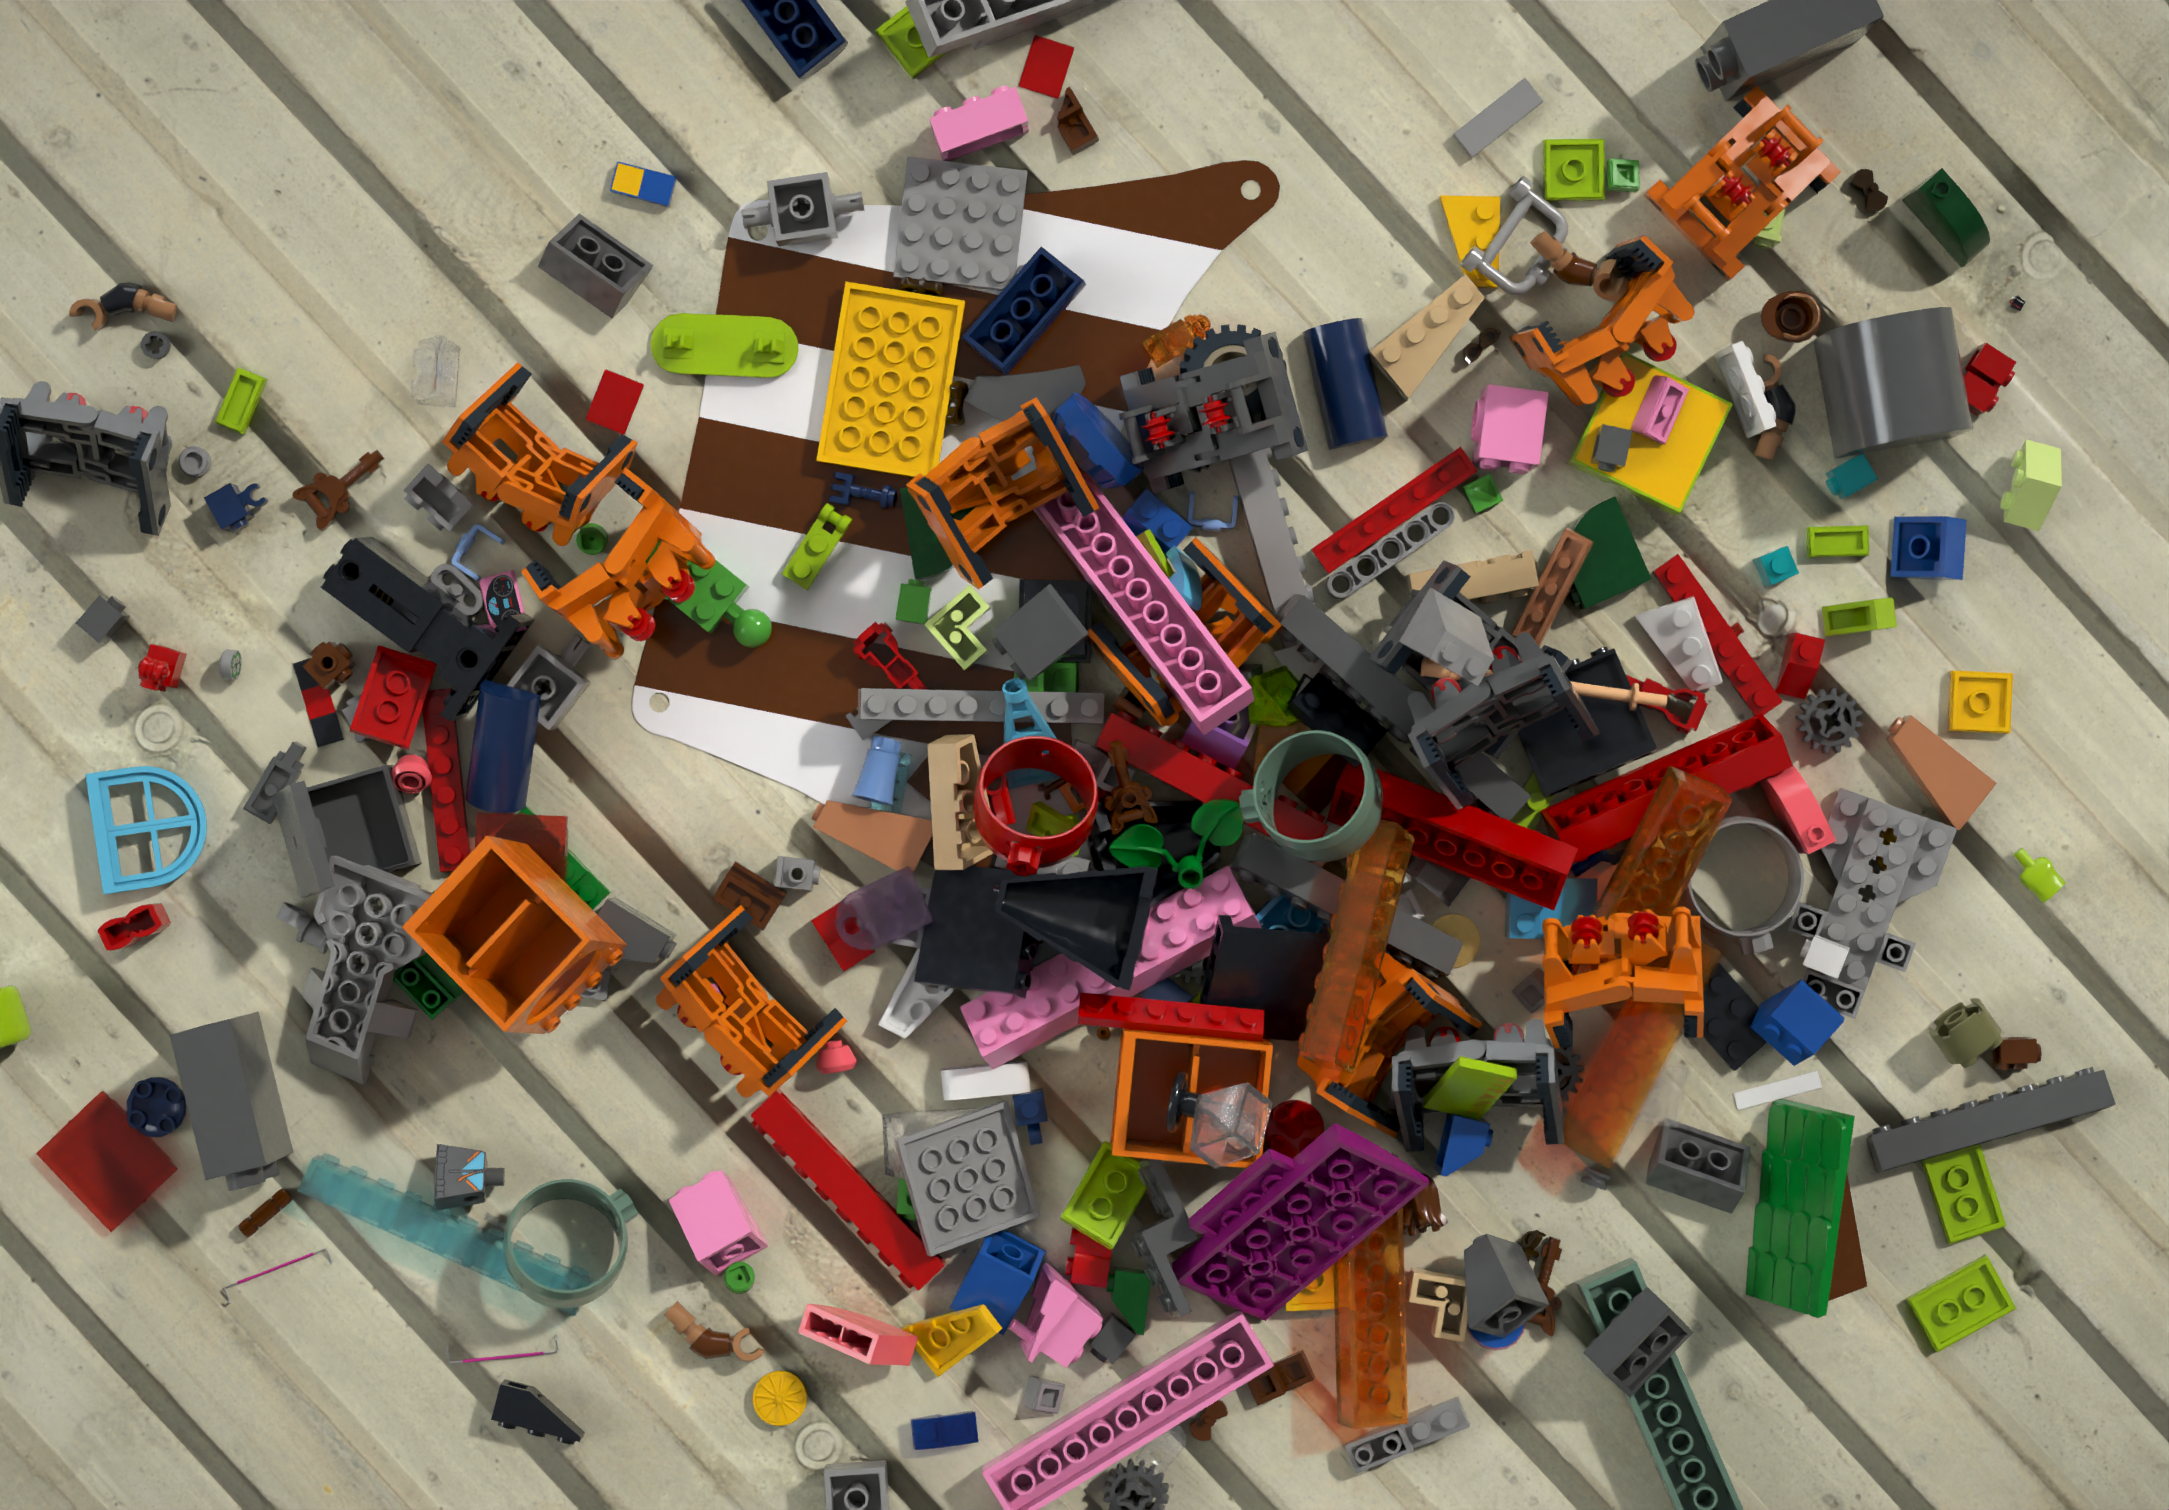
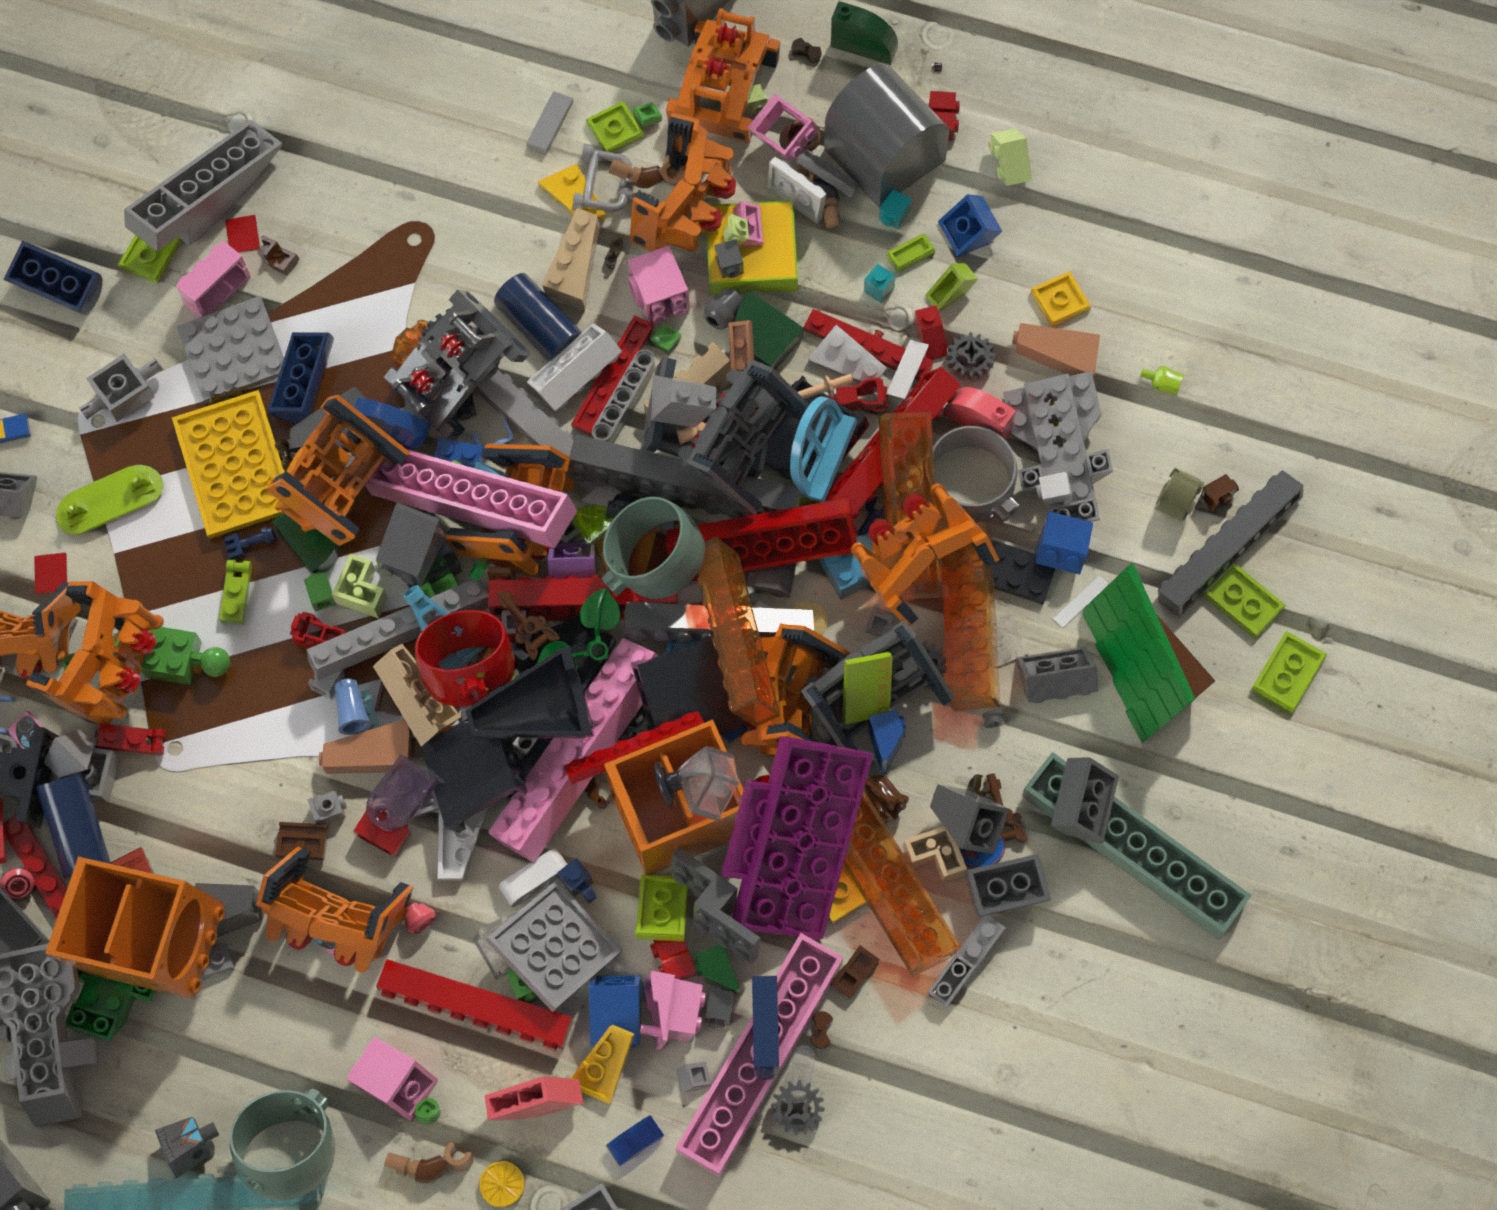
camera: 25 degrees left, 20 degrees down
none -> light grey slope [43,728,96,779]
none -> red plate [96,723,166,755]
none -> green tile [469,558,489,581]
none -> white slope [527,323,622,411]
none -> dark grey piece [704,288,743,330]
none -> yellowish green bracket [723,214,749,246]
none -> bright pink window [747,93,818,163]
none -> dark blue window [752,976,779,1080]
none -> medium azure window [790,396,858,503]
none -> light grey tile [796,148,859,197]
none -> white sticker [886,340,929,399]
none -> dark grey slope [966,854,1051,917]

